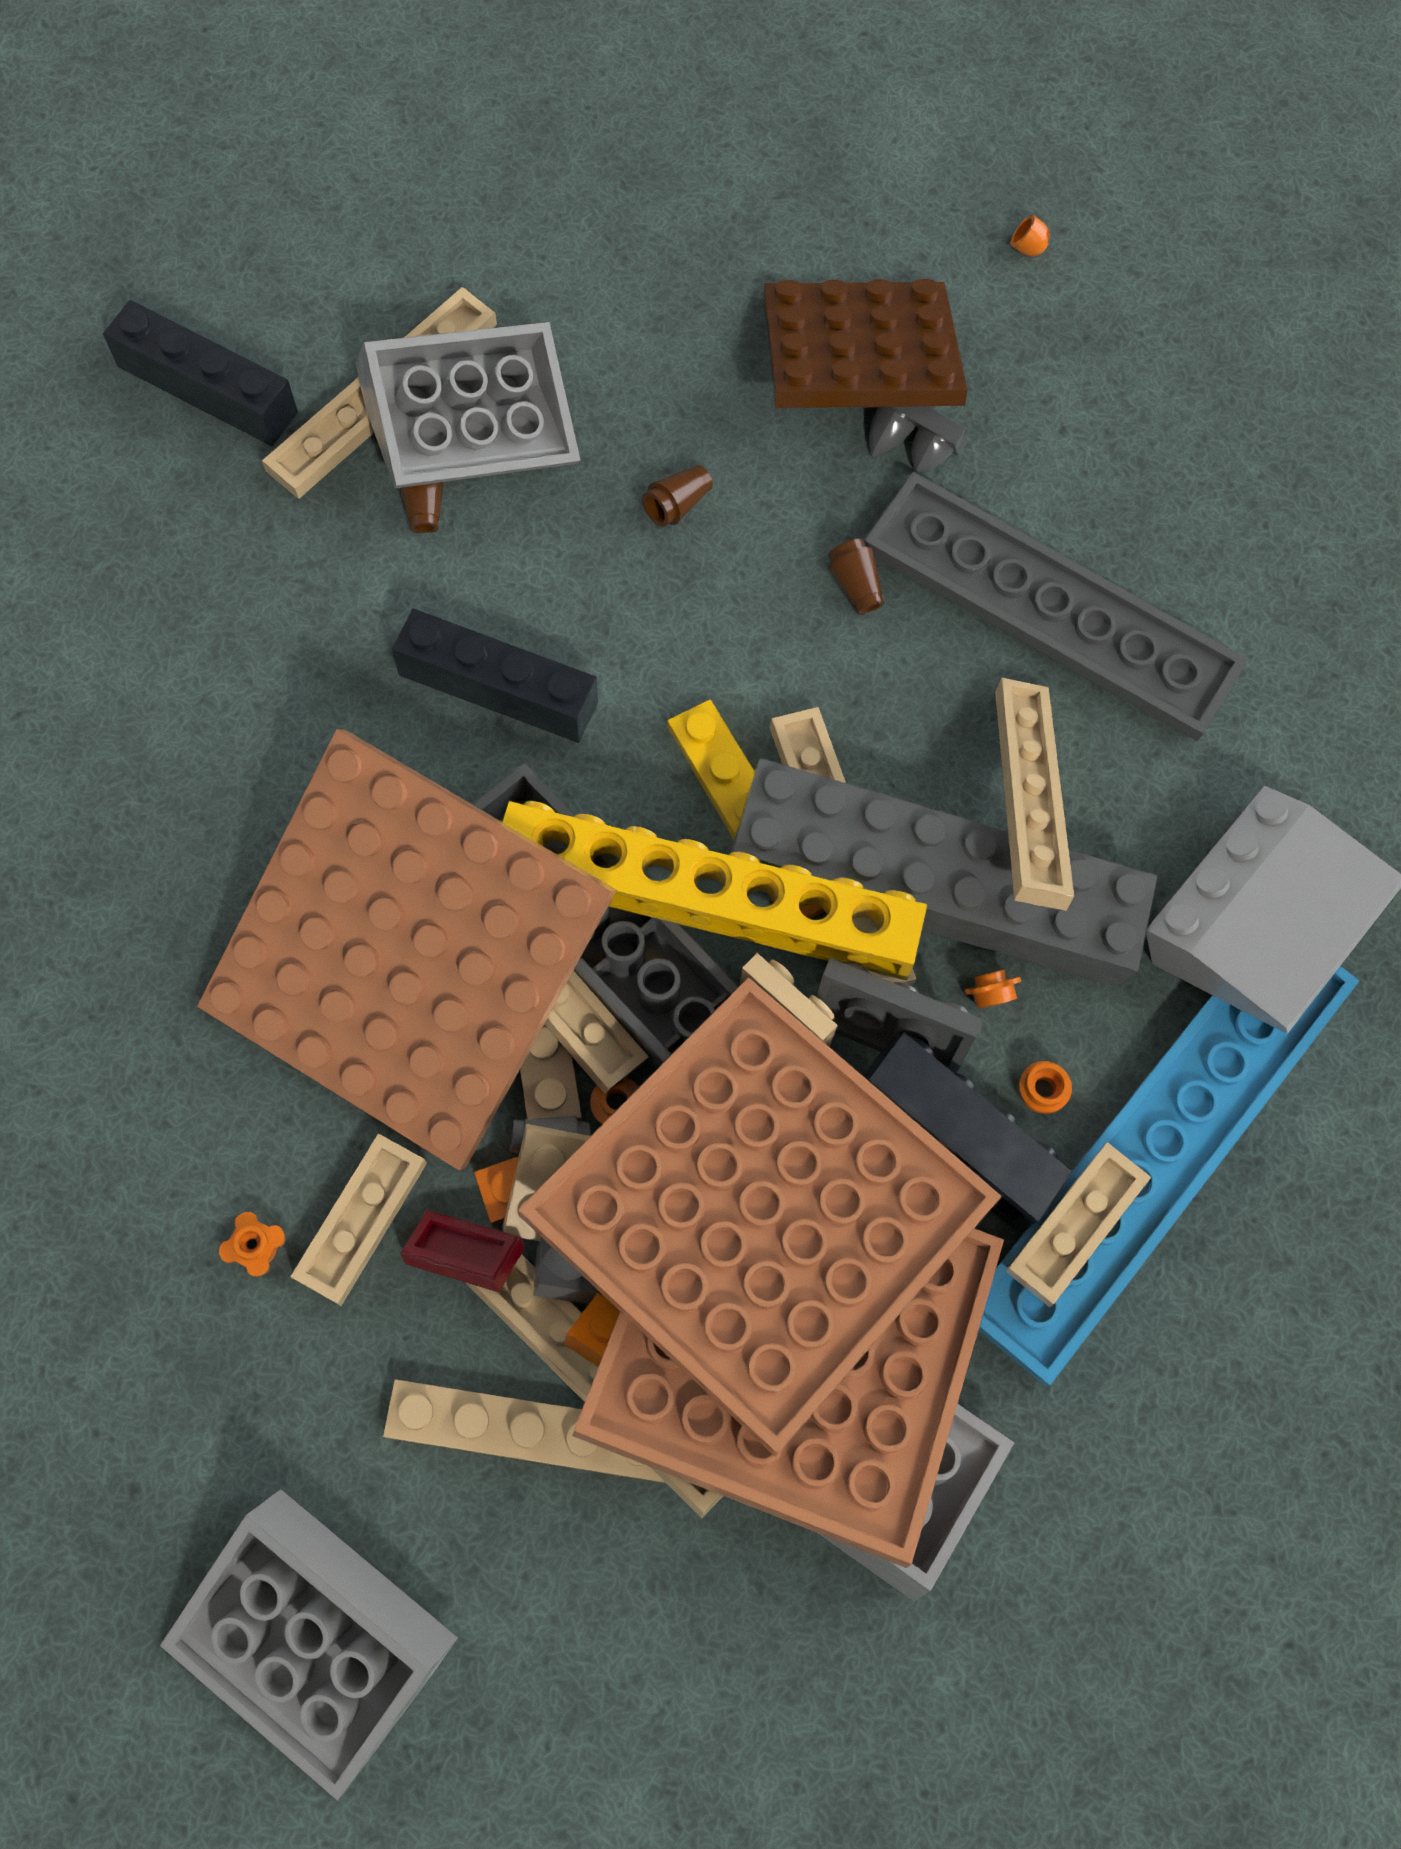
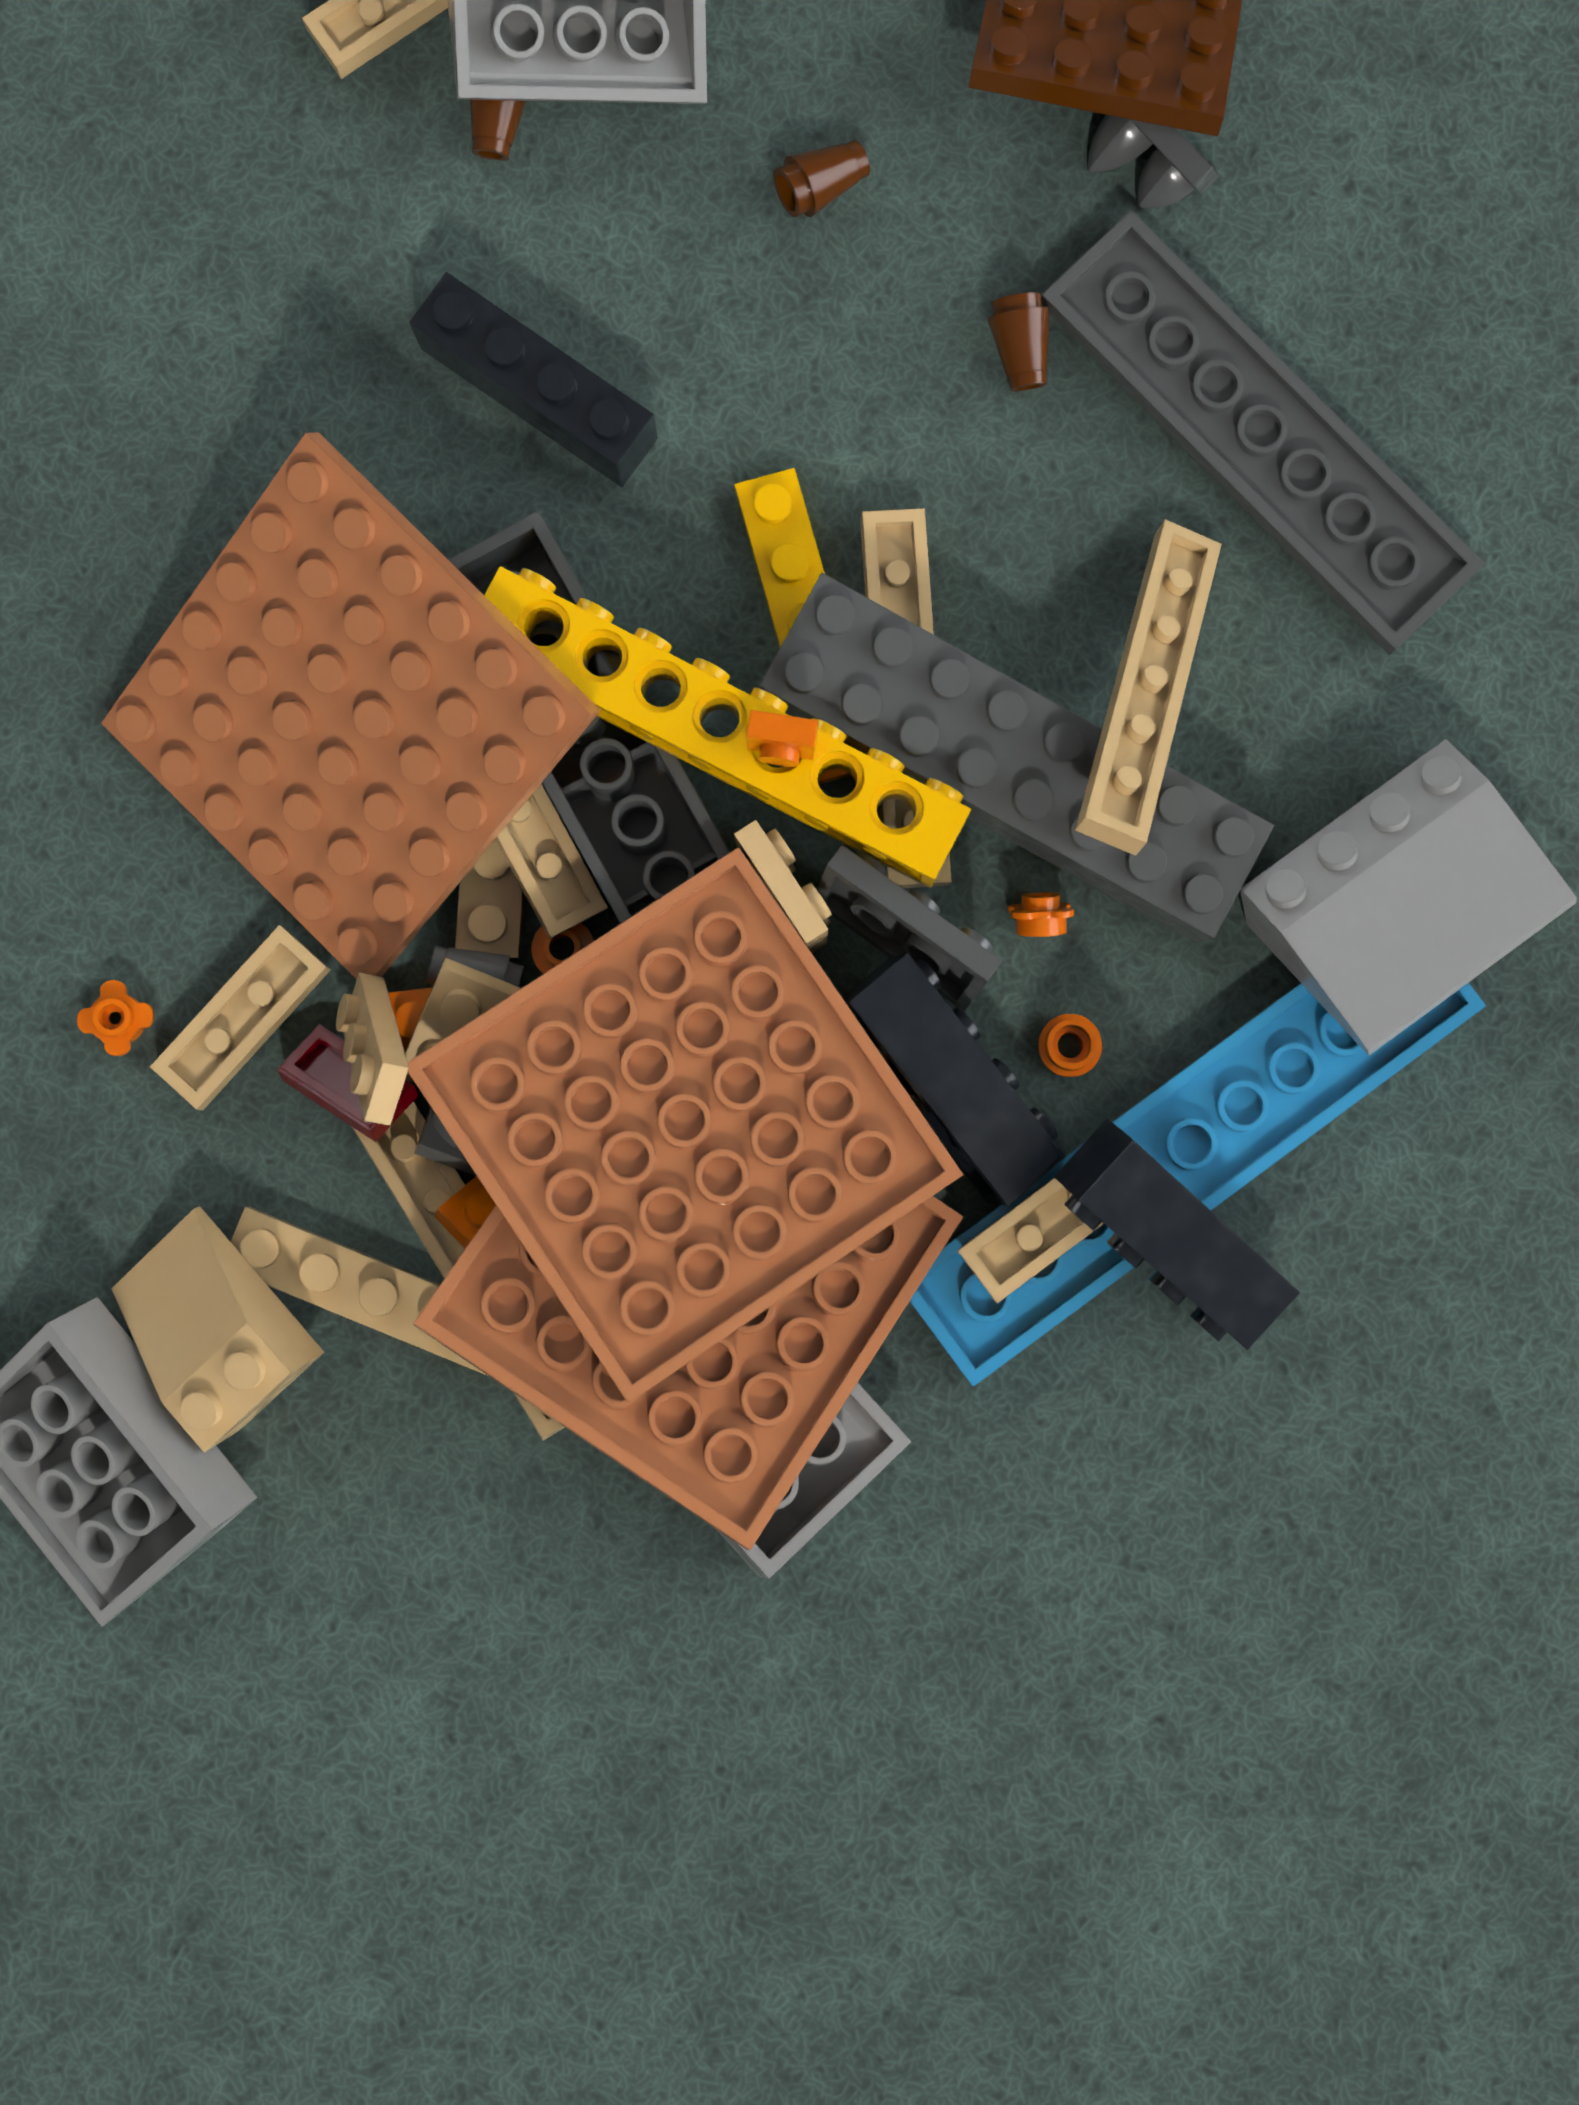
camera: 20 degrees right, 15 degrees up
none -> tan slope [111,1206,324,1453]
none -> tan plate [336,972,409,1125]
none -> orange plate [746,710,818,767]
none -> black brick [1054,1118,1300,1350]

